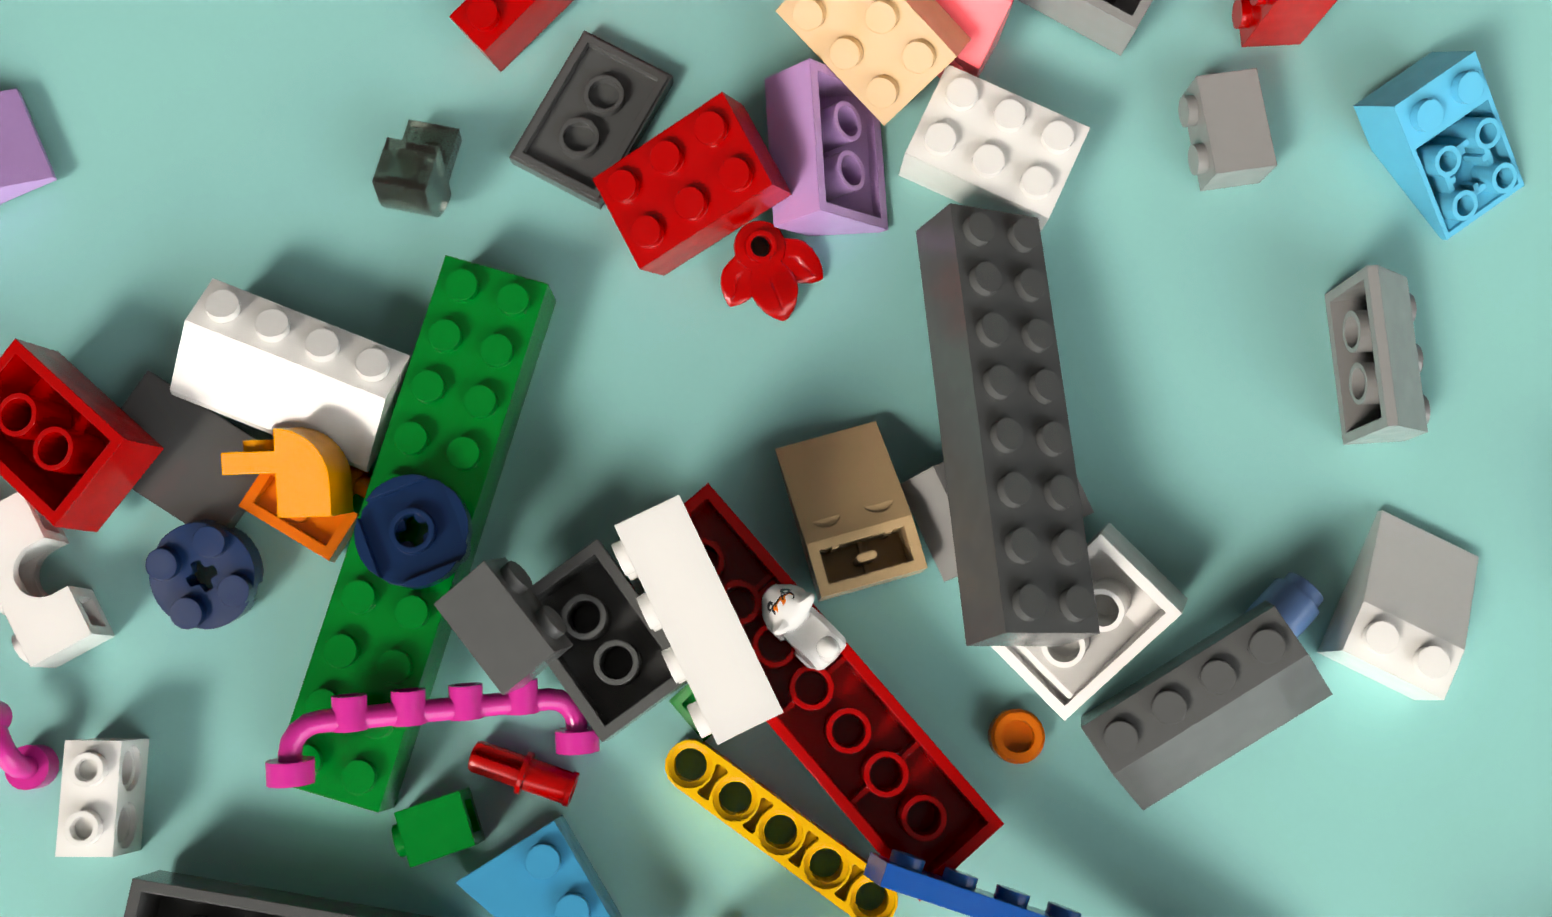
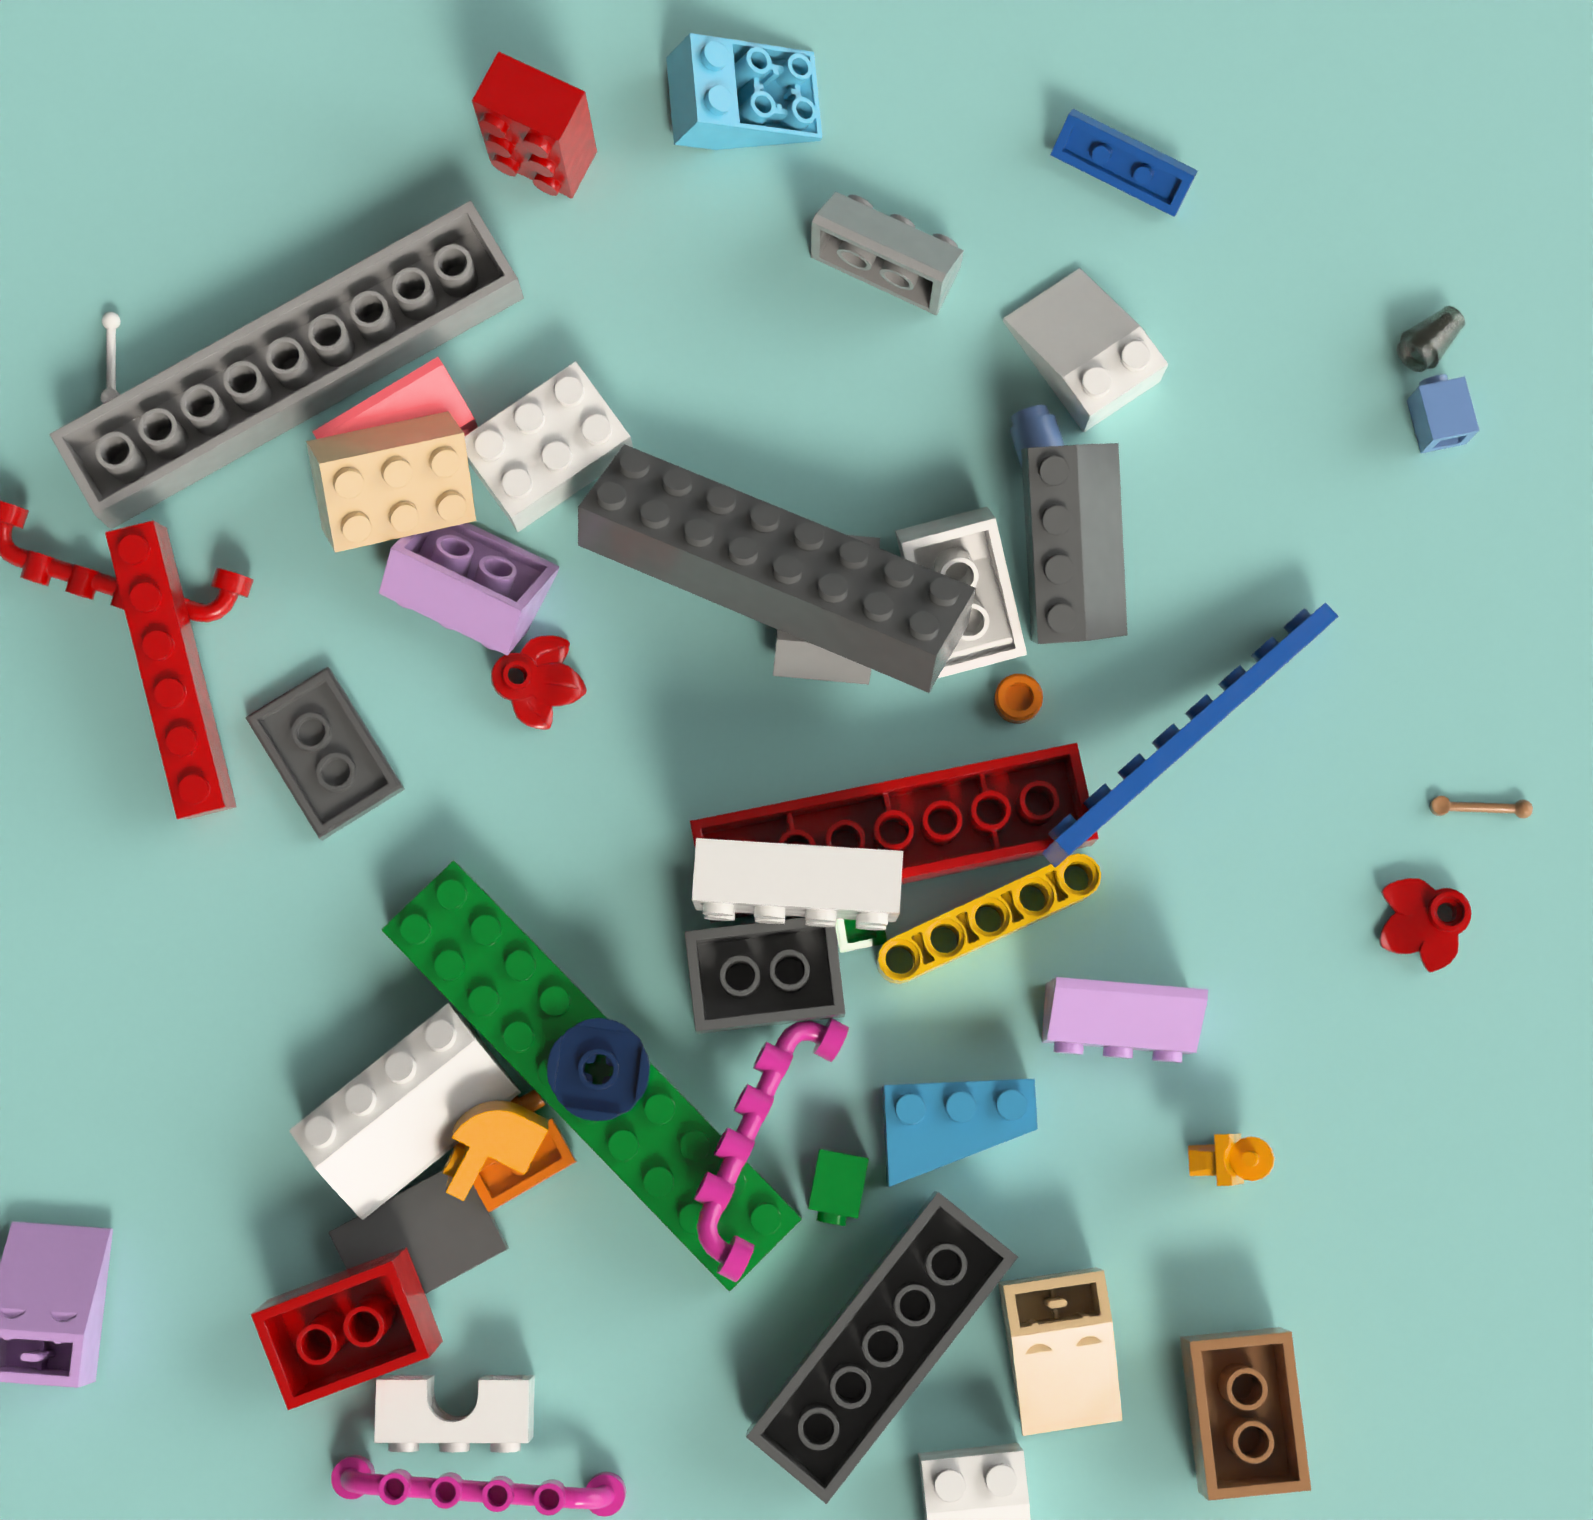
camera: 55 degrees left, 0 degrees up
white brick [55,738,149,857] -> none
dark blue plate [145,519,264,630] -> none
clear smoke brick [372,119,462,217] -> none
dark grey brick [434,557,573,695] -> none
red axle [468,741,580,807] -> none
red brick [592,92,792,276] -> none
white animal [762,584,846,670] -> none
tan slope [775,421,928,602] -> none
light grey brick [1178,68,1277,191] -> none

